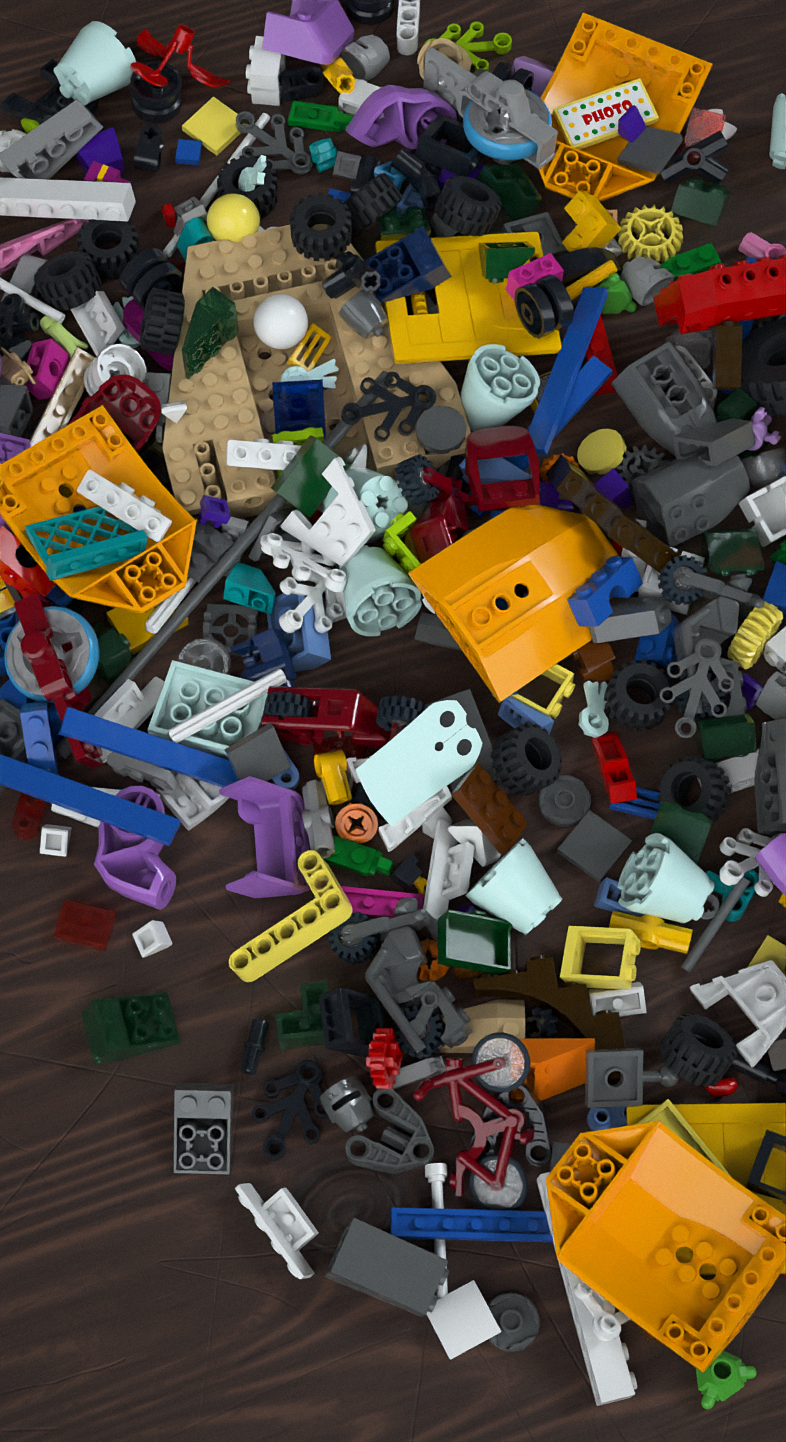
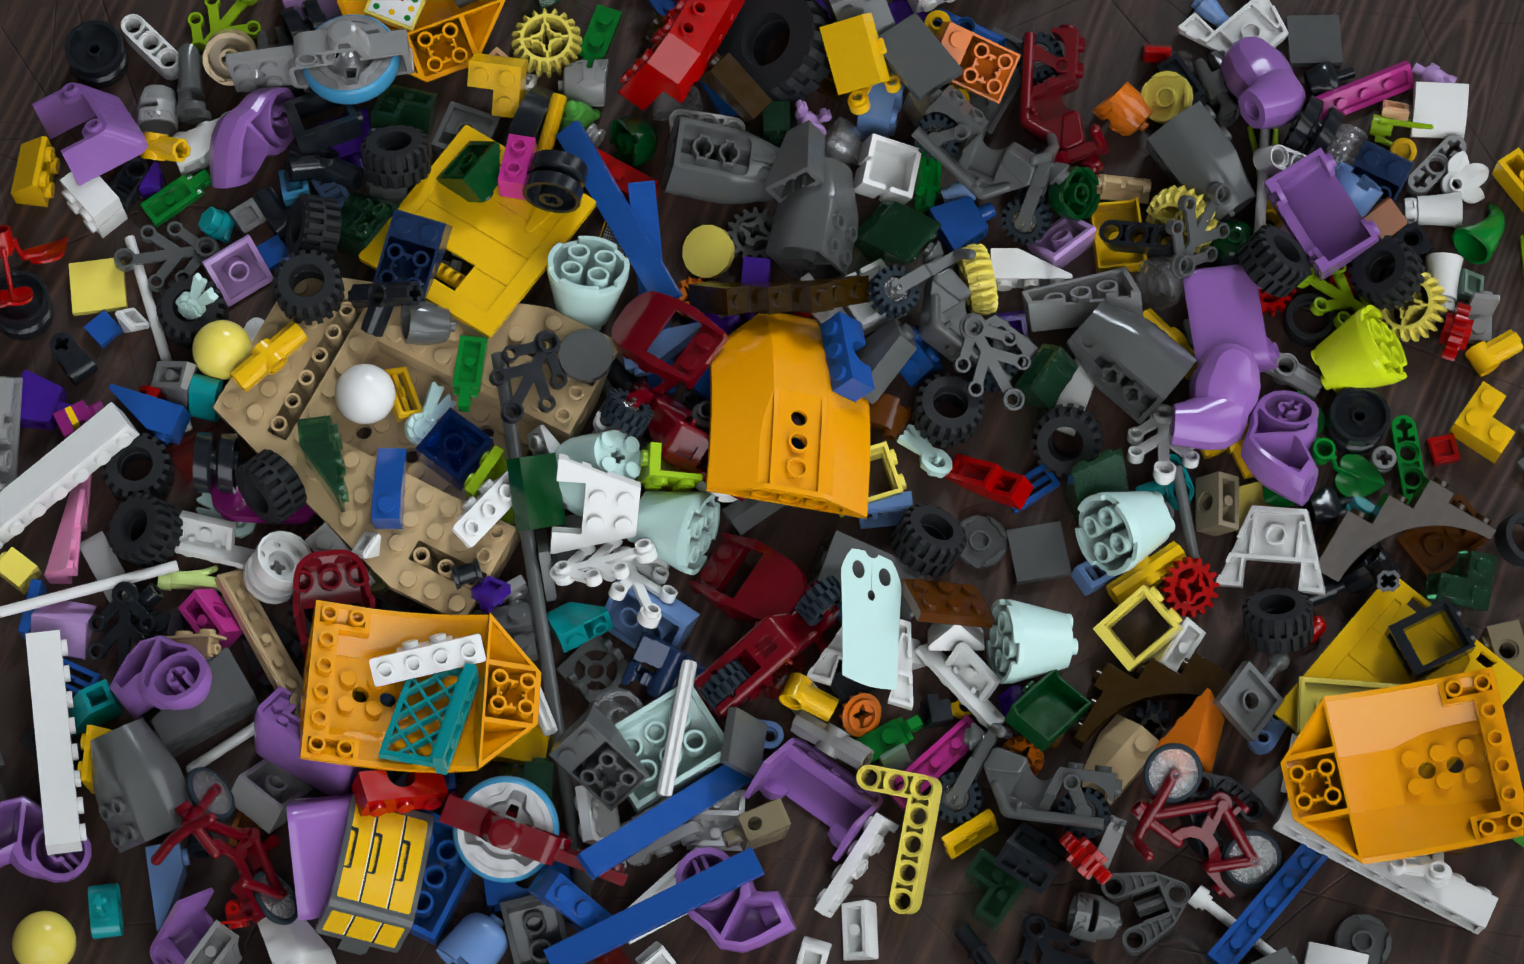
camera: 50 degrees left, 5 degrees up
none -> yellow slope [11,136,60,207]
none -> blue slope [109,384,191,445]
none -> white slope [115,307,150,333]
none -> dark purple slope [139,162,163,198]
none -> dark grey piece [176,43,212,126]
none -> lavender slope [202,234,274,307]
none -> yellow piece [229,321,309,393]
none -> blue slope [371,448,407,529]
none -> black bush [450,558,484,590]
none -> green hinge [452,335,488,412]
none -> dark grey slope [549,705,650,811]
none -> light grey bush [586,123,606,148]
none -> dark green cylinder [609,115,658,168]
none -> dark red slope [689,533,807,626]
none -> dark tan torso [721,798,791,851]
none -> white wing [814,812,900,918]
none -> white slope [841,900,879,961]
none -> sand green slope [879,743,912,771]
none -> yellow tile [941,809,999,860]
none -> red gear [1159,557,1219,617]
none -> dark tan brick [1196,471,1239,536]

